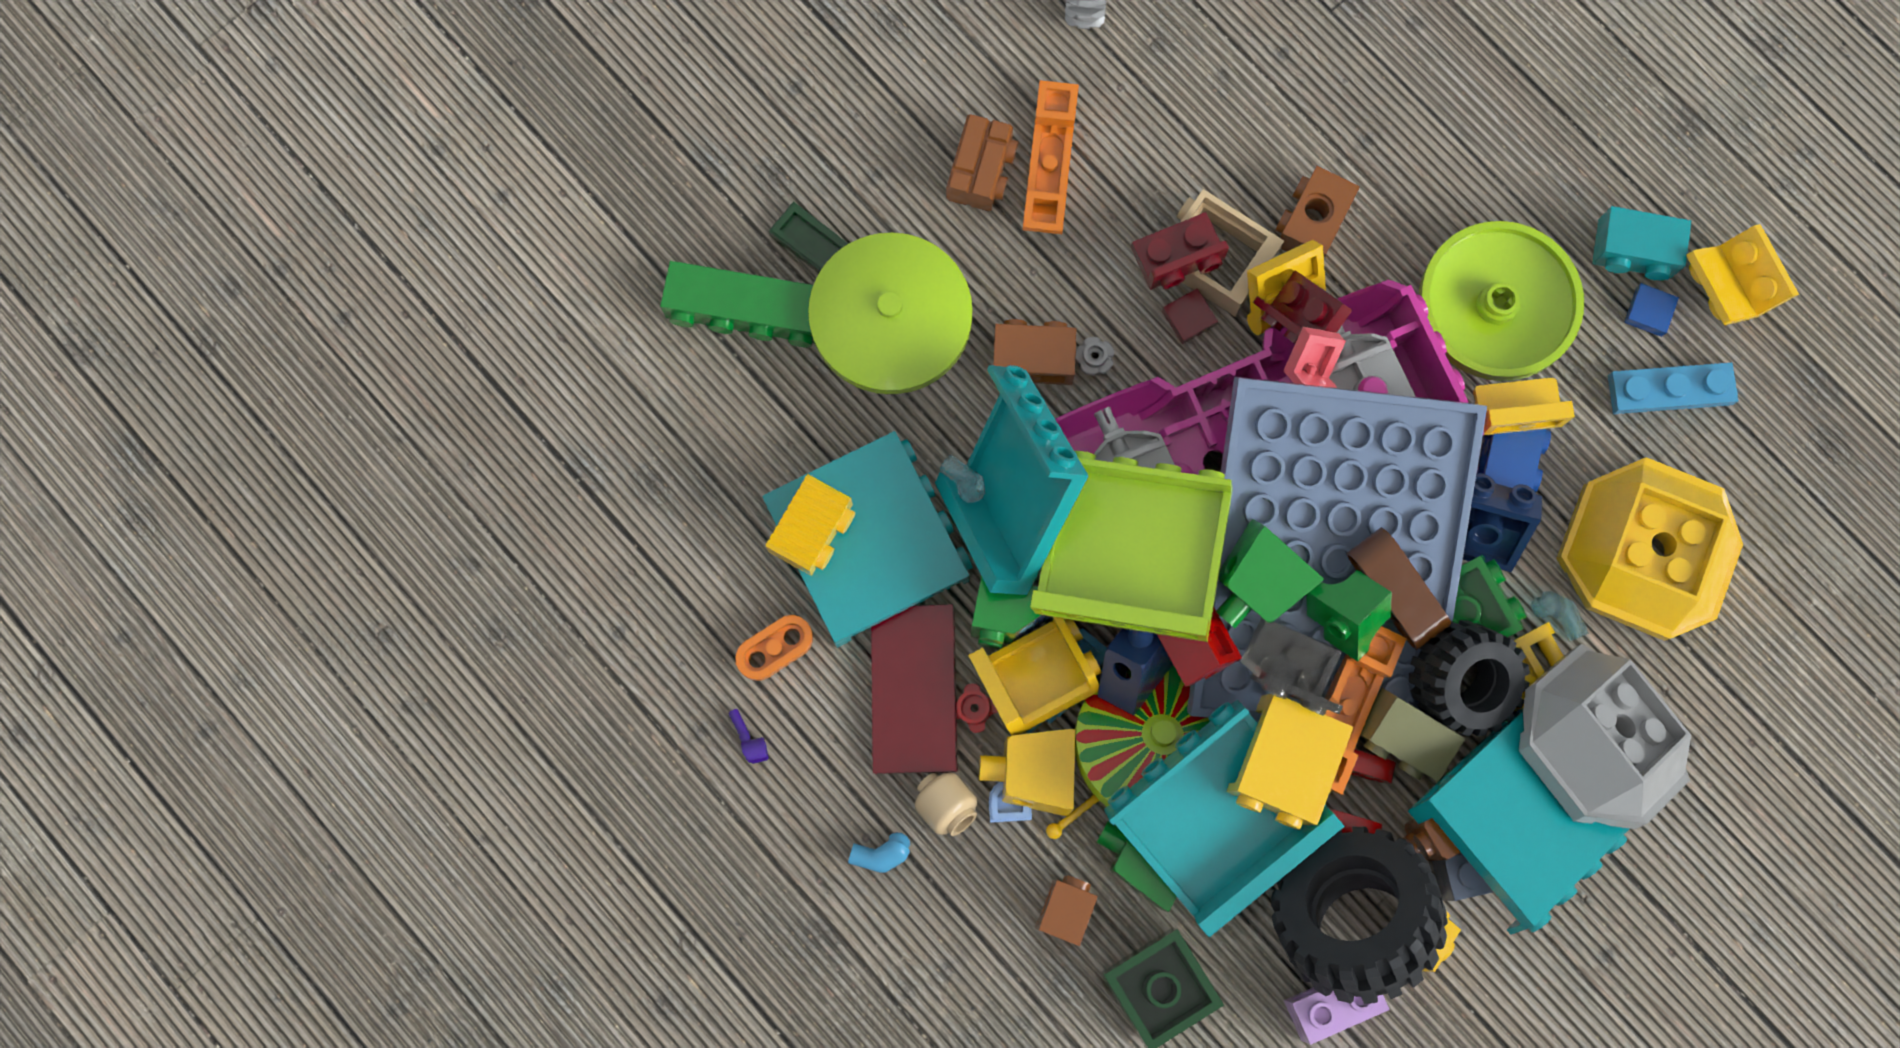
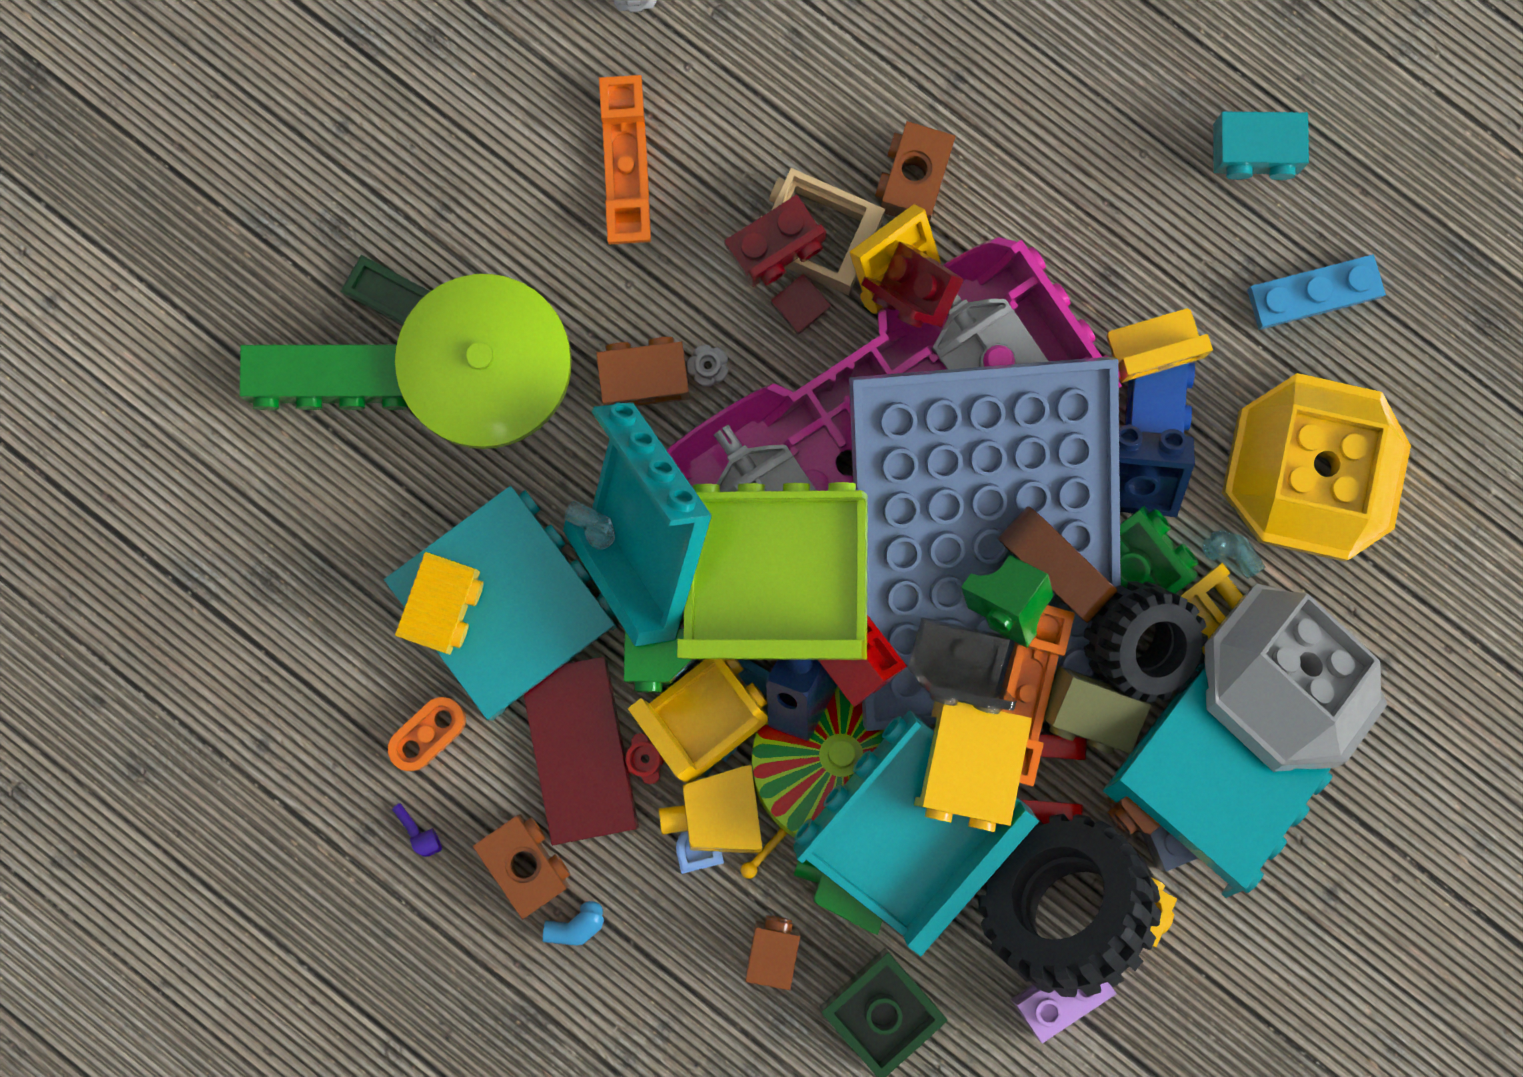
camera: 10 degrees left, 5 degrees up
tan head [915,772,977,836] -> none
dark orange brick [946,114,1018,211] -> none
green torso [1215,519,1324,628] -> none
coral bracket [1283,327,1346,388] -> none
lime dish [1419,221,1584,381] -> none
blue tile [1624,283,1679,337] -> none
yellow bracket [1686,224,1799,325] -> none
none -> dark orange brick [473,814,571,920]

